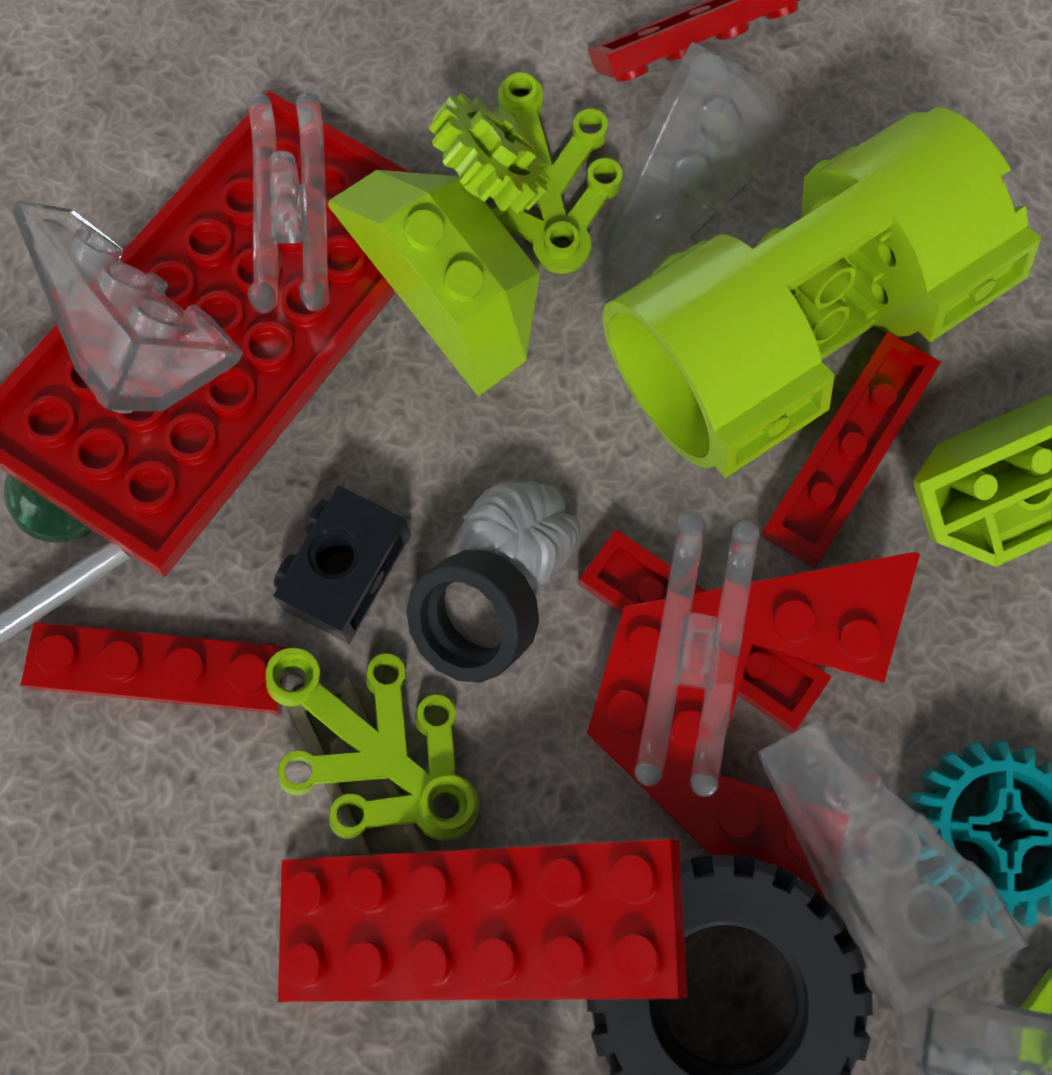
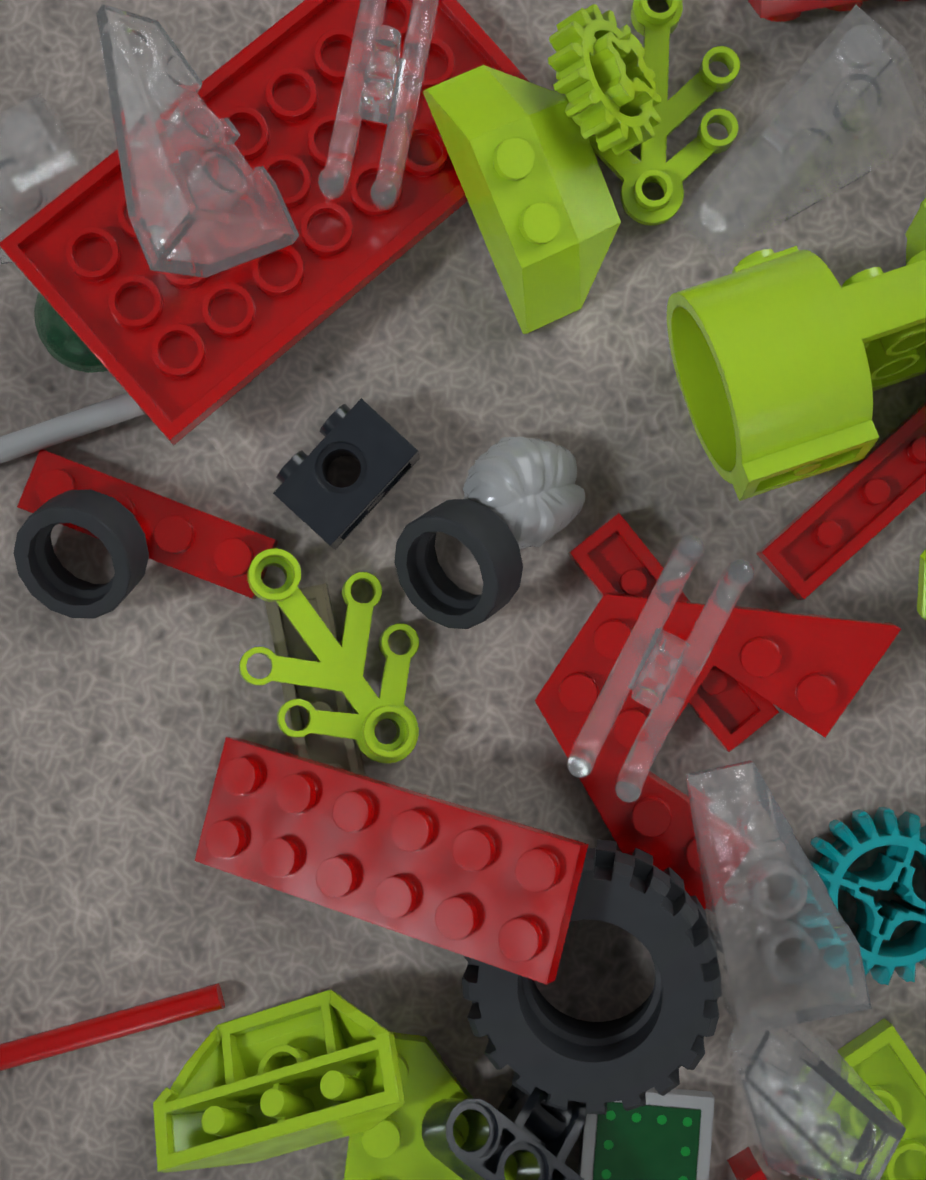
camera: 10 degrees right, 15 degrees up
none -> black tyre [13,490,149,619]

